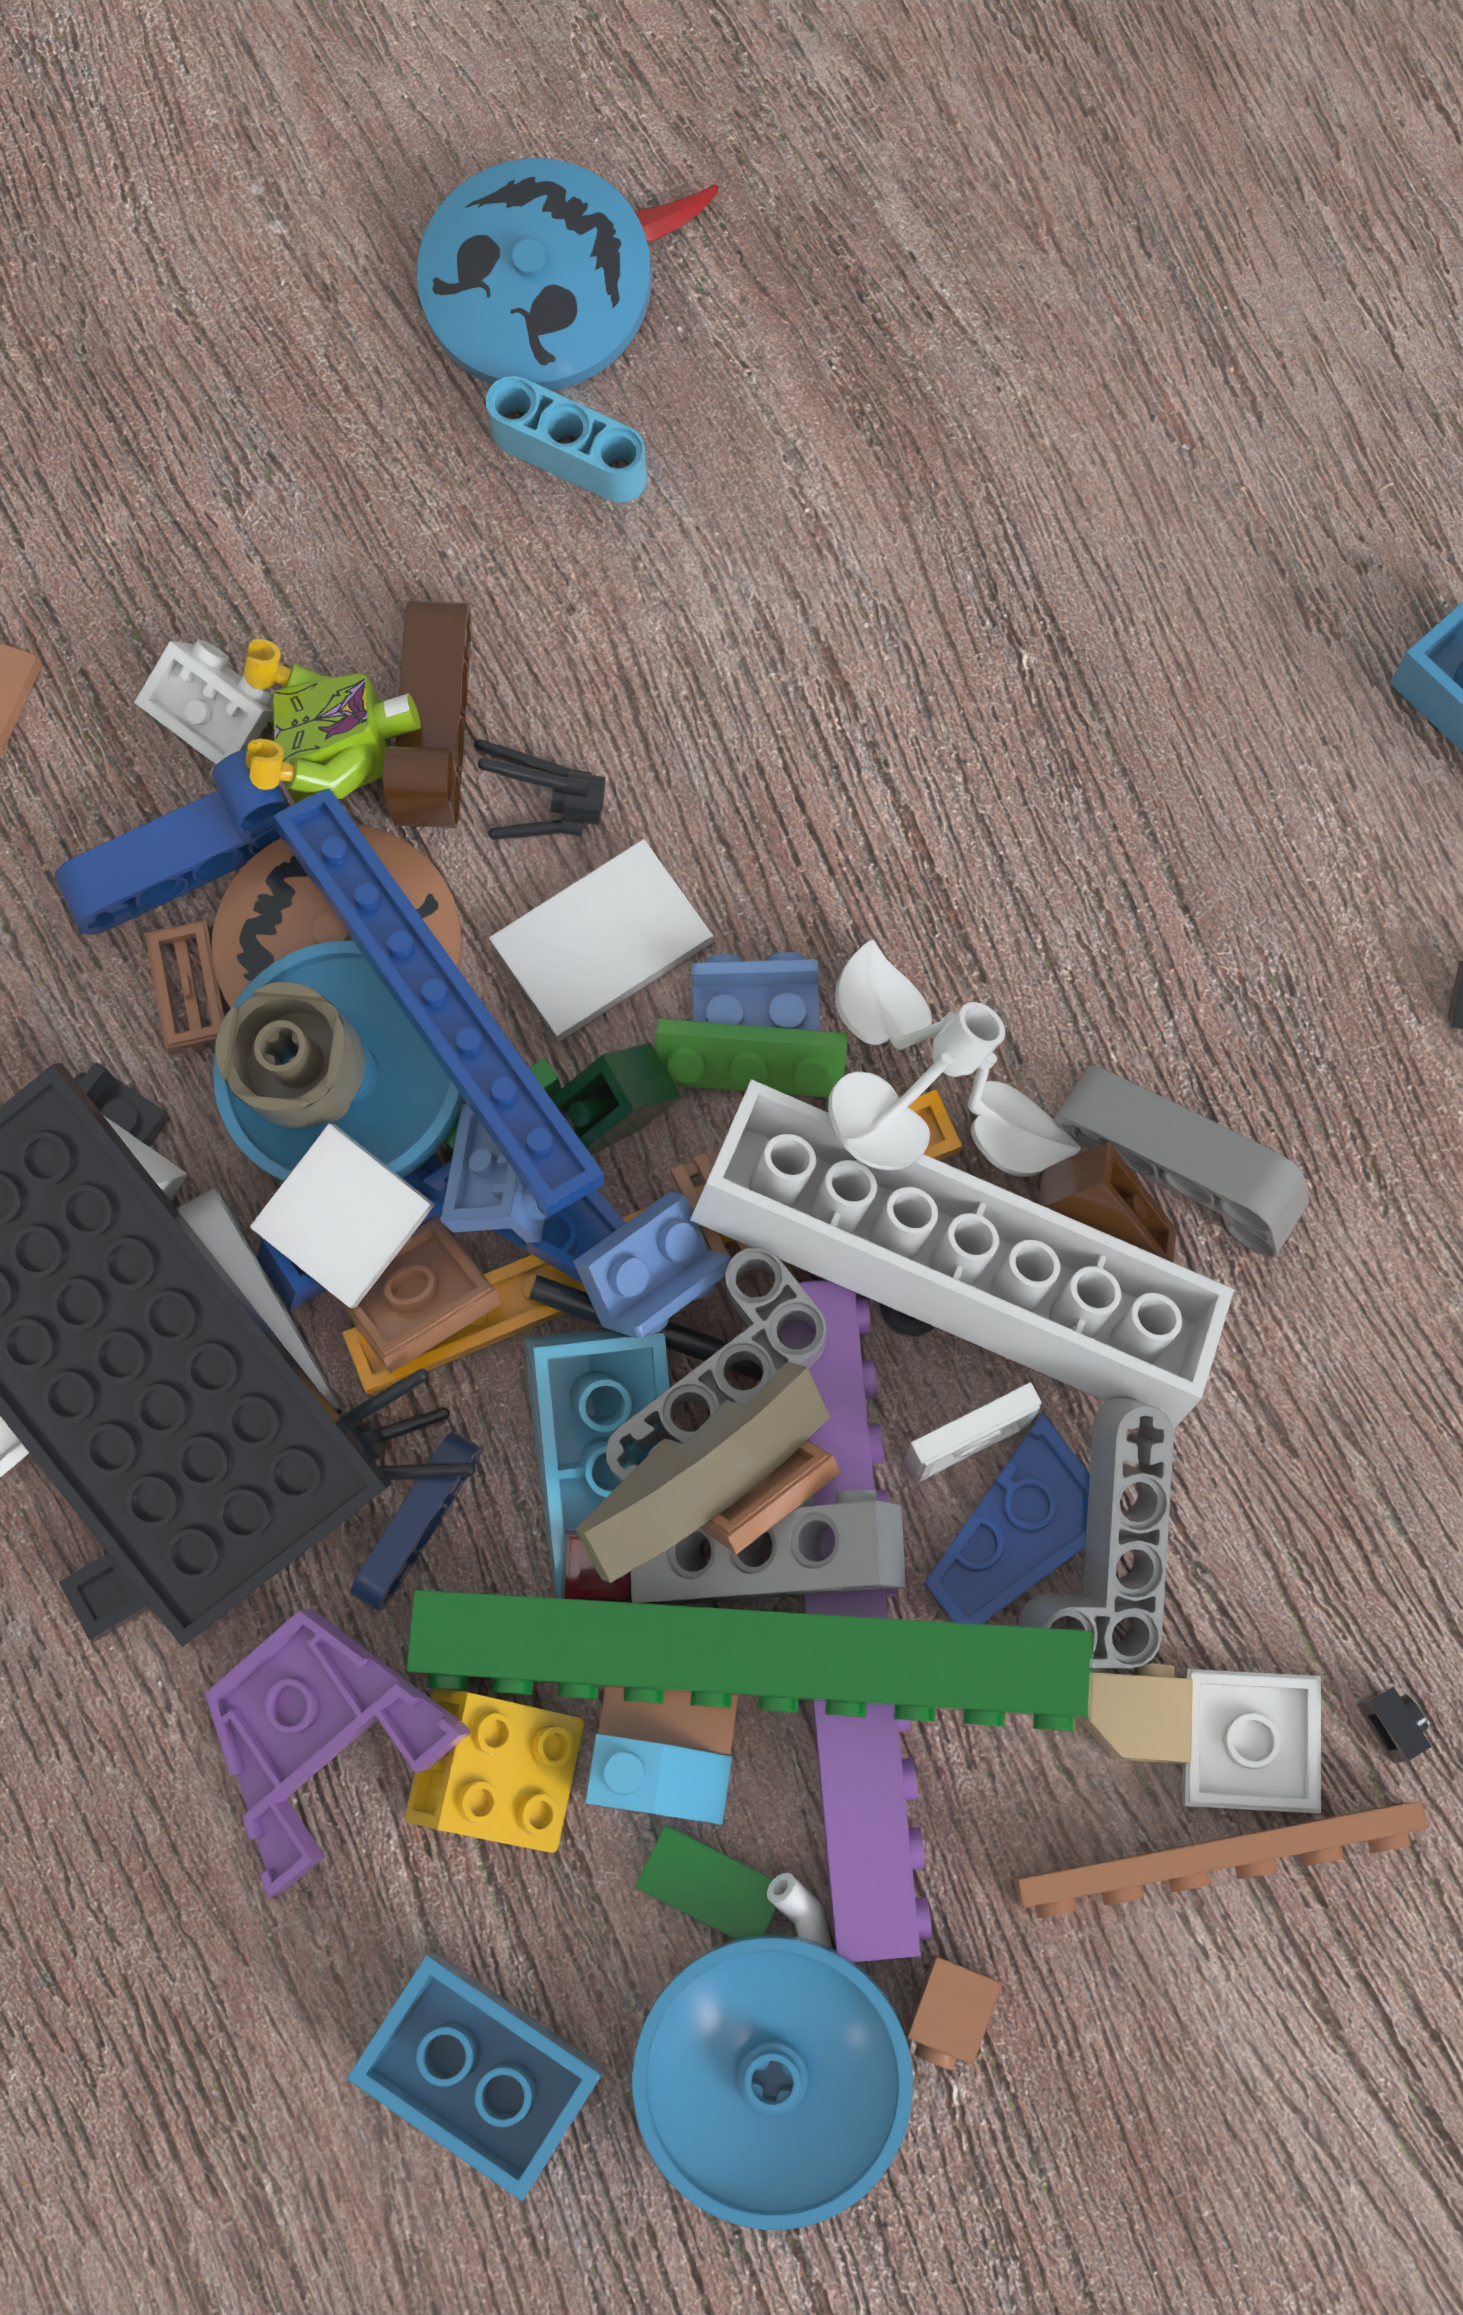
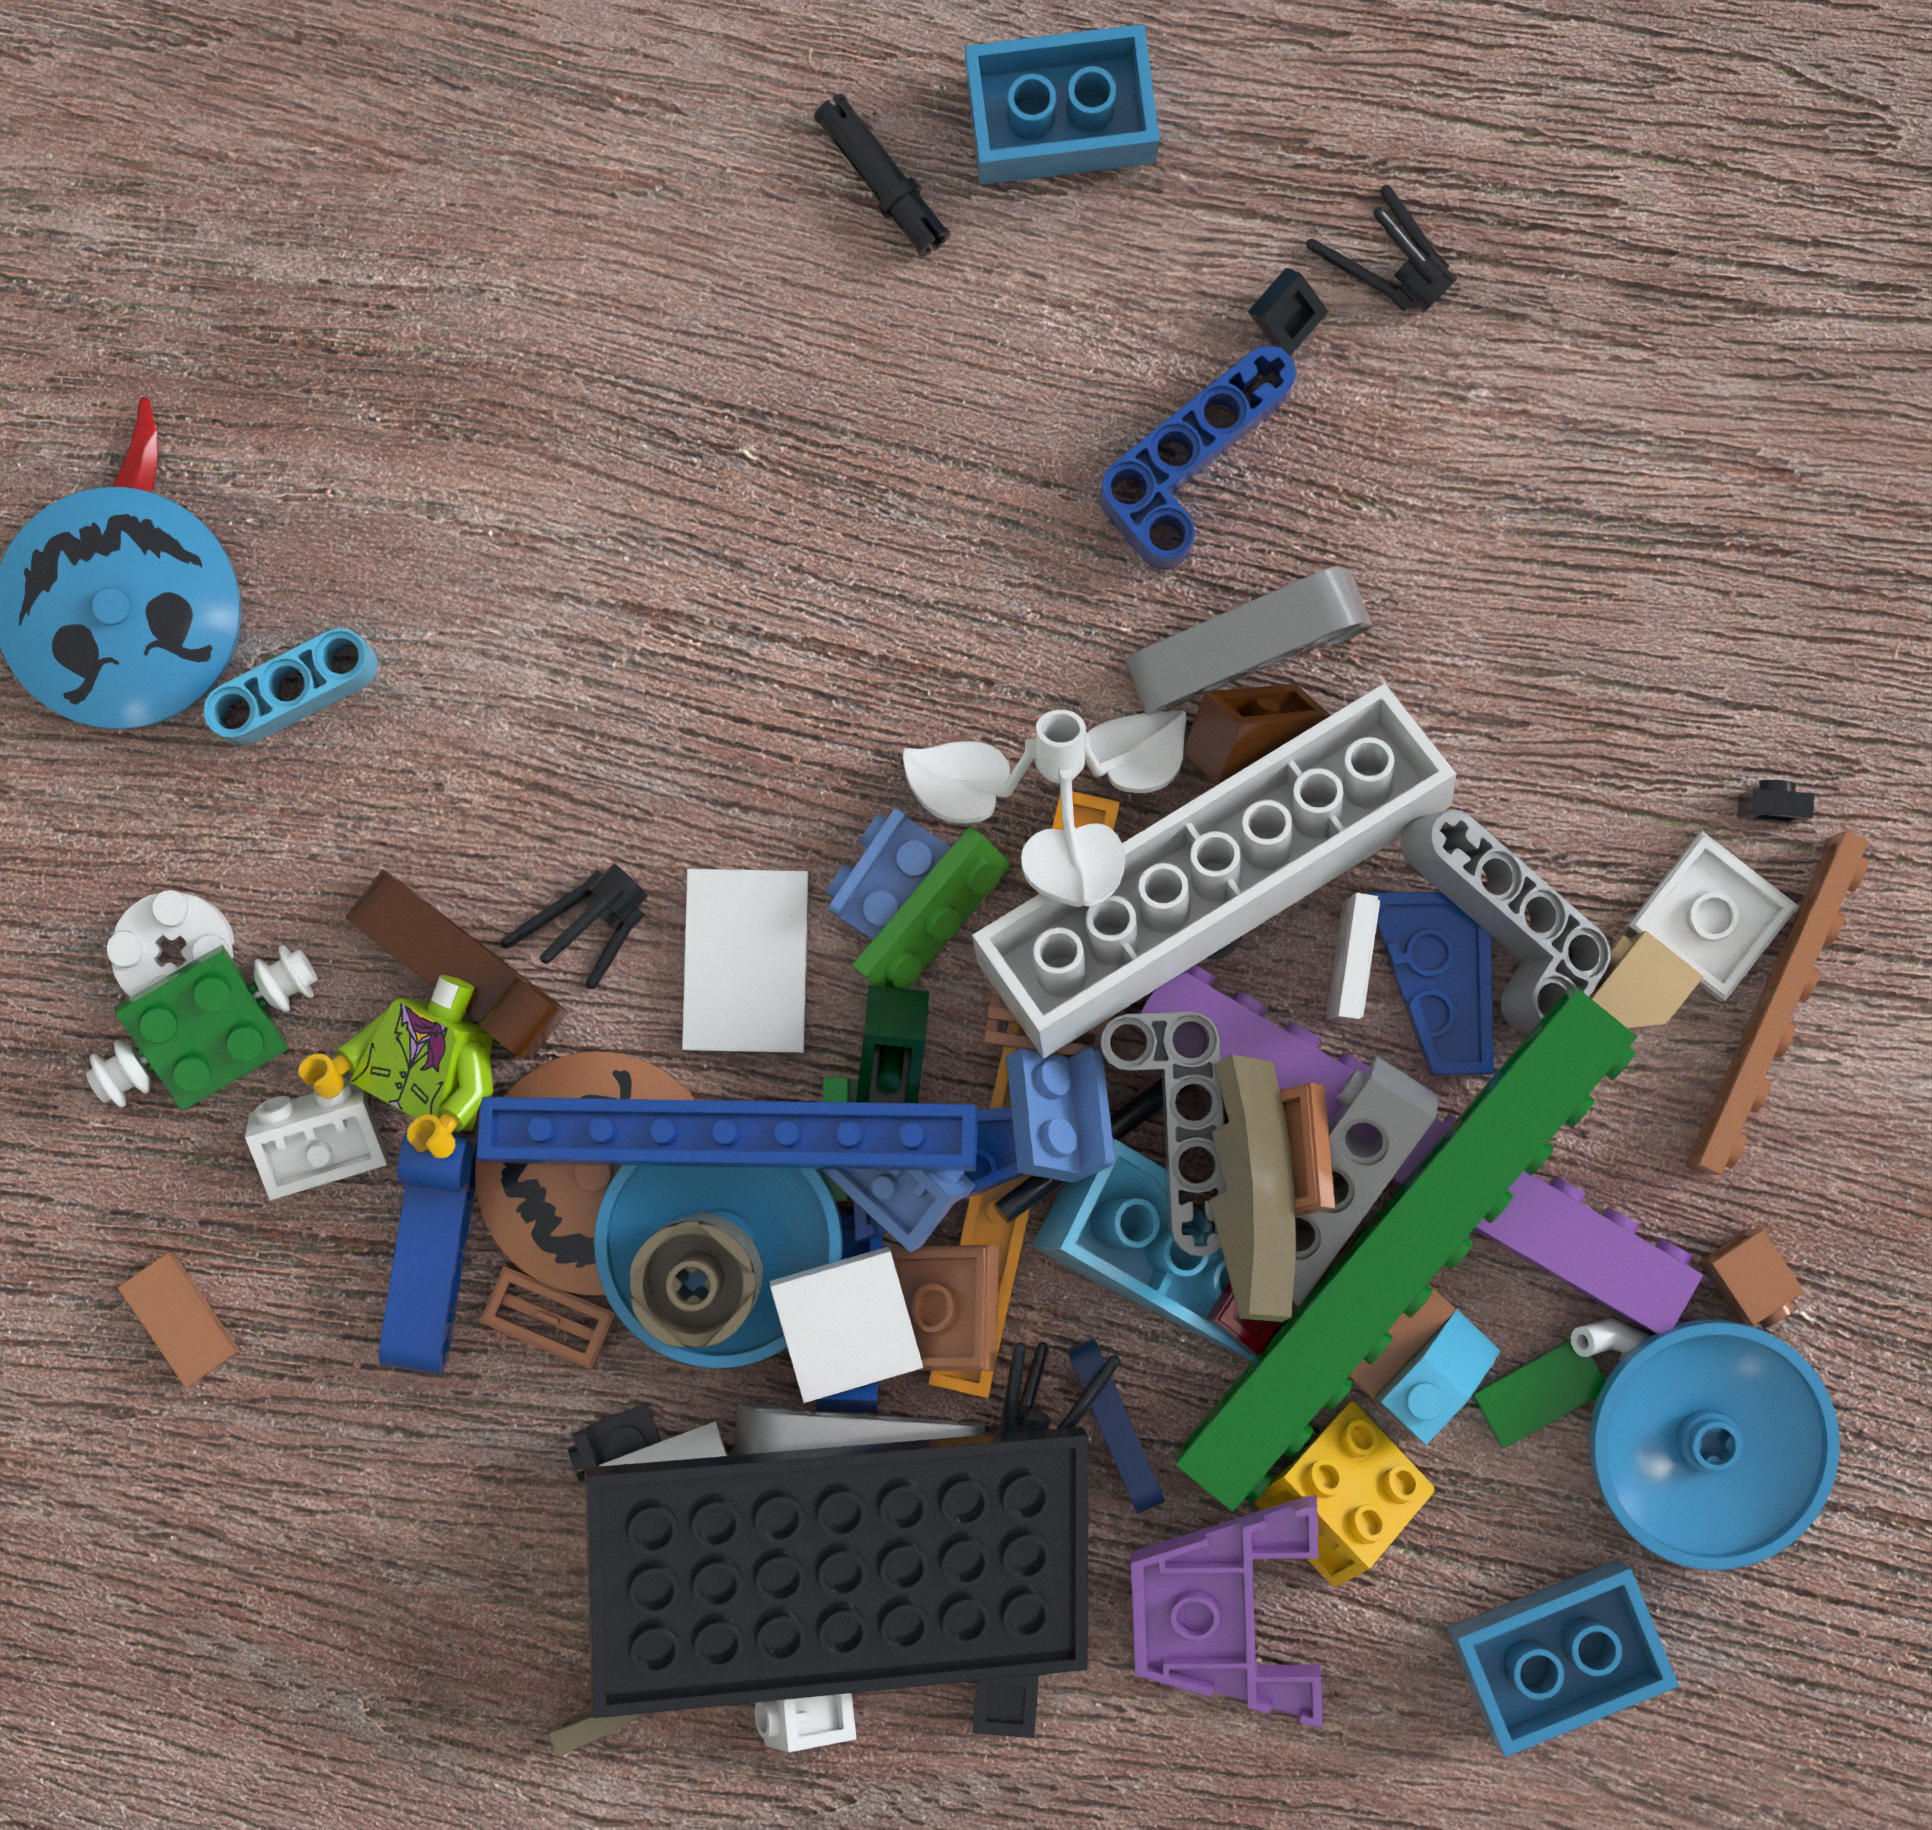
camera: 55 degrees left, 10 degrees up
none -> green plate [86,944,318,1111]
none -> white plate [107,890,235,997]
none -> black pin [814,93,950,257]
none -> blue beam [1100,345,1296,570]

